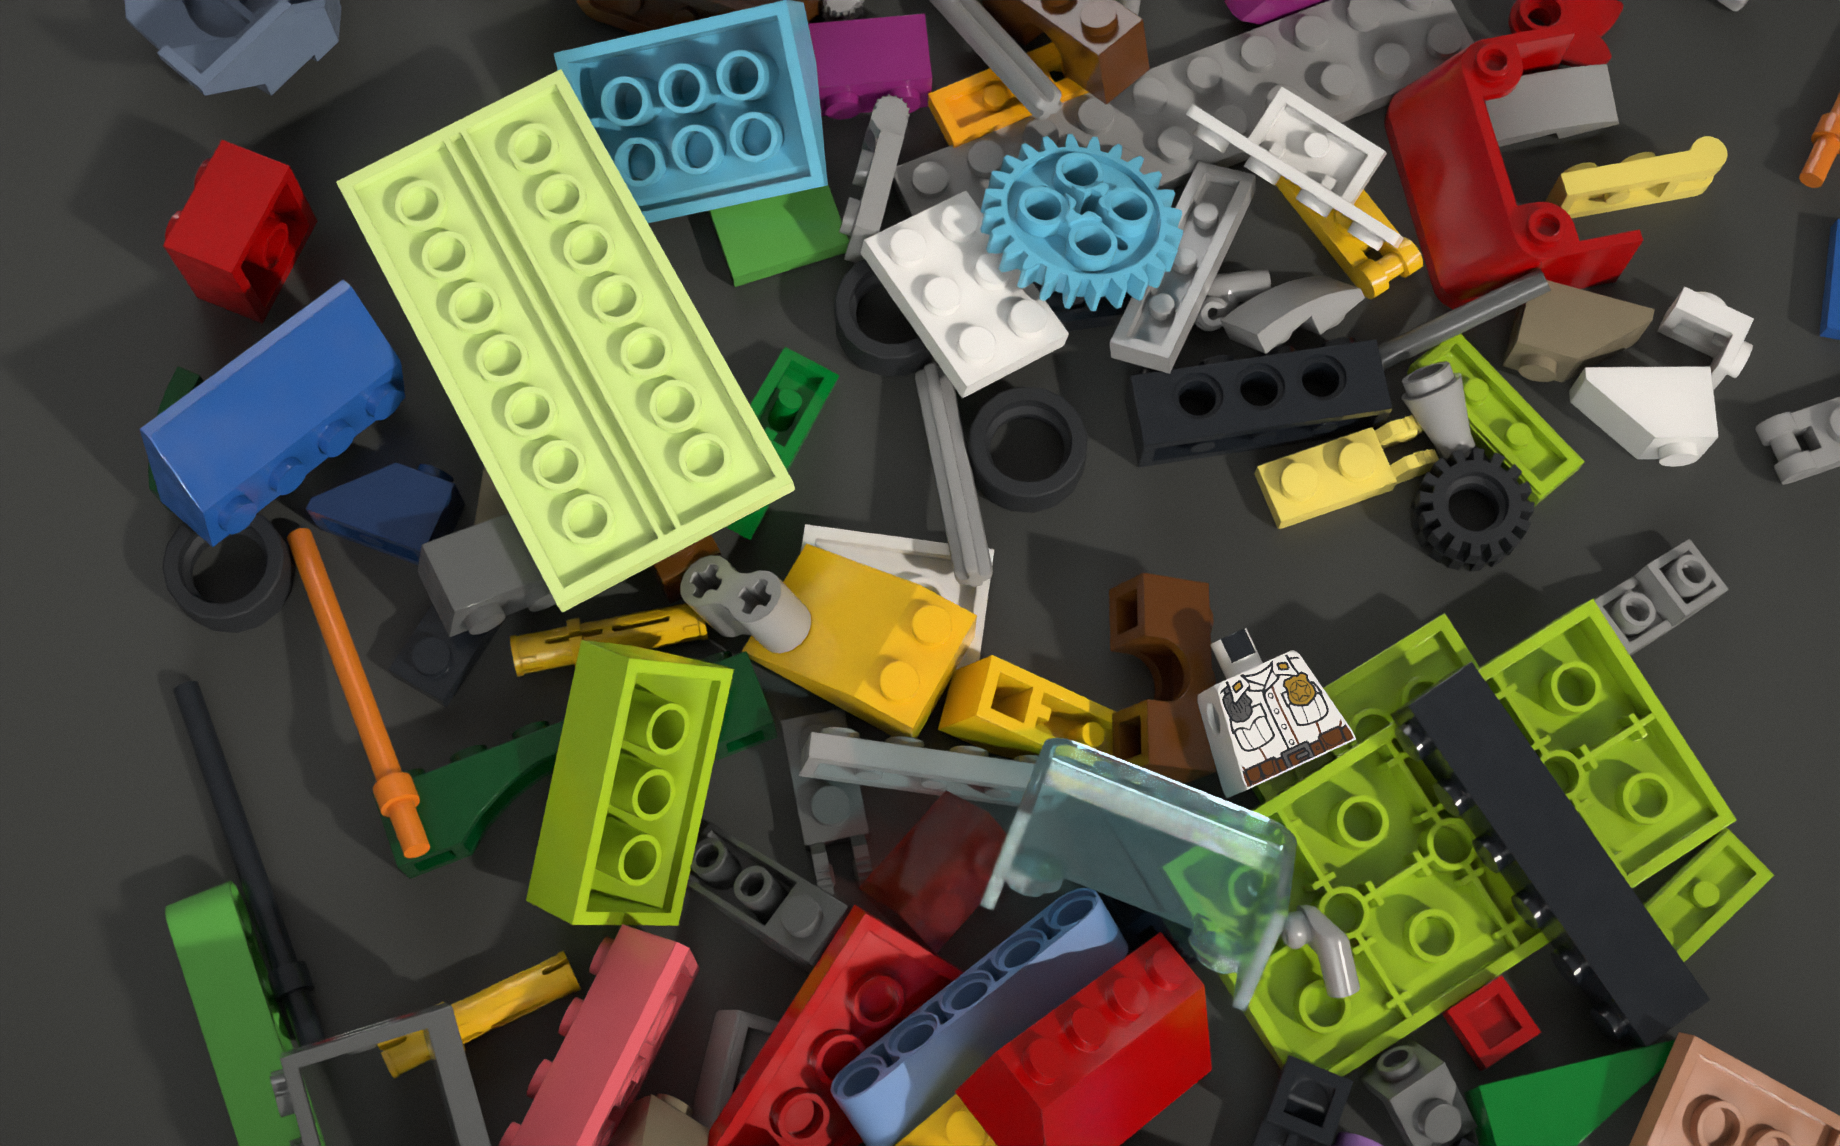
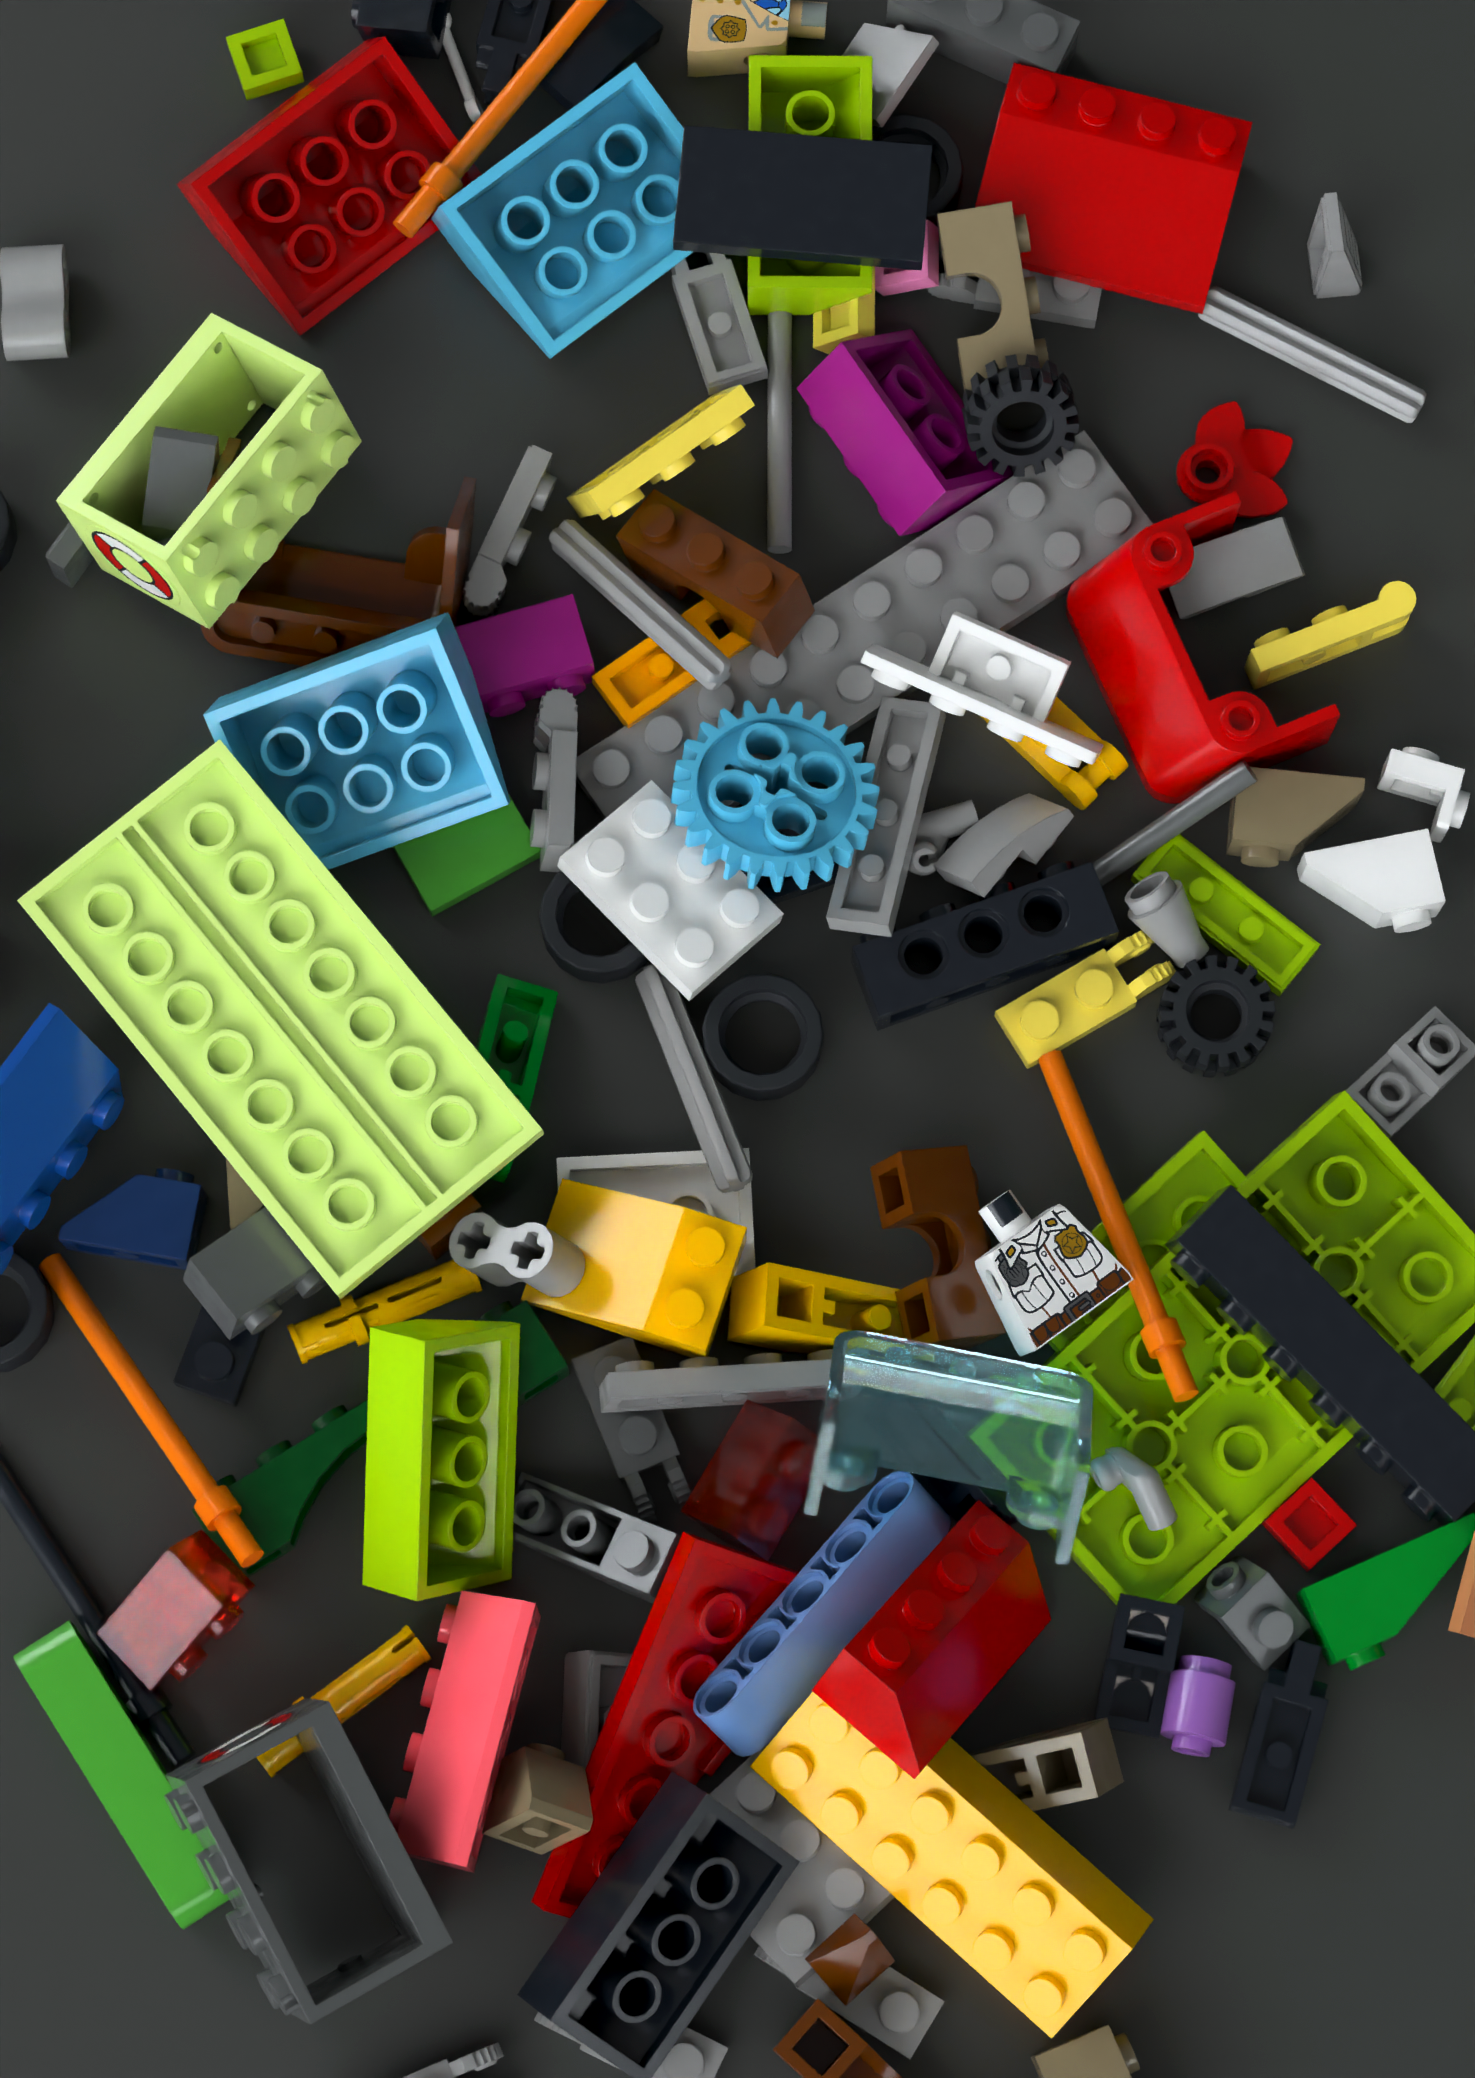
camera: 10 degrees left, 5 degrees up
none -> clear red brick [96,1529,256,1690]
none -> orange bar [1038,1050,1199,1402]

